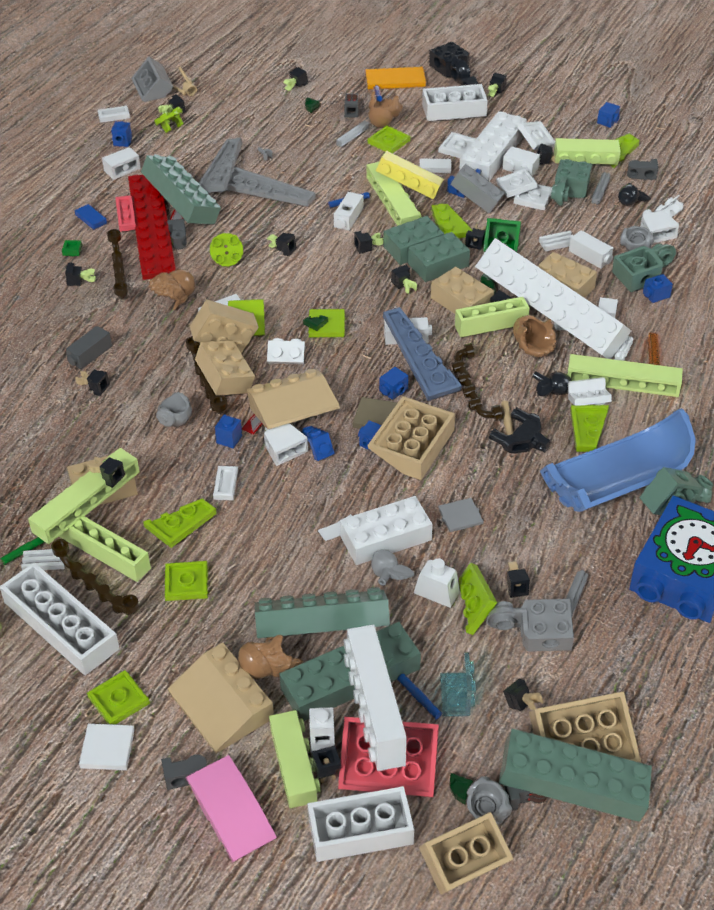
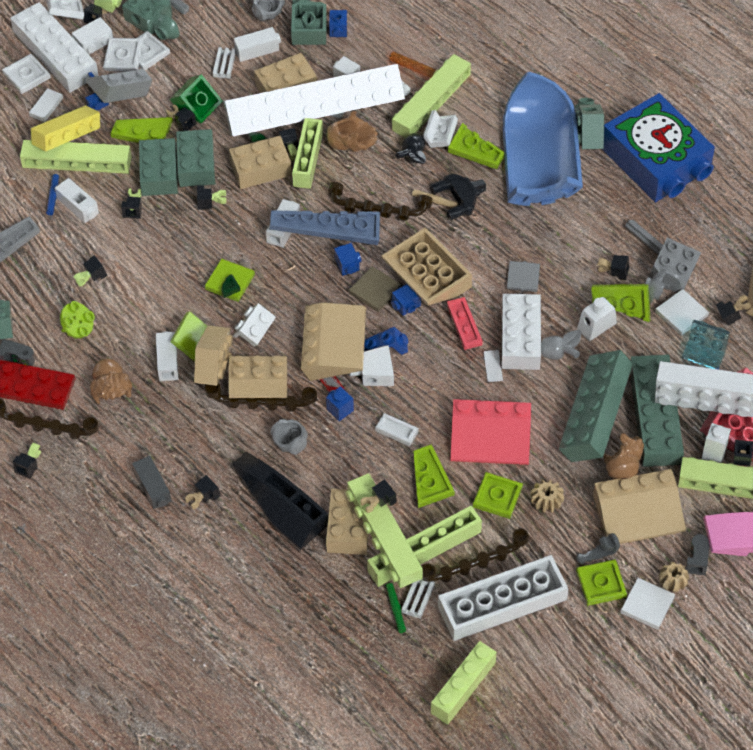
camera: 65 degrees left, 10 degrees up
none -> black wedge [232,452,328,550]
none -> coral plate [447,297,483,350]
none -> coral slope [450,399,531,465]
none -> tan gear [530,479,564,513]
none -> dark grey piece [576,533,620,564]
none -> white tile [655,289,709,336]
none -> tan piece [658,562,689,592]

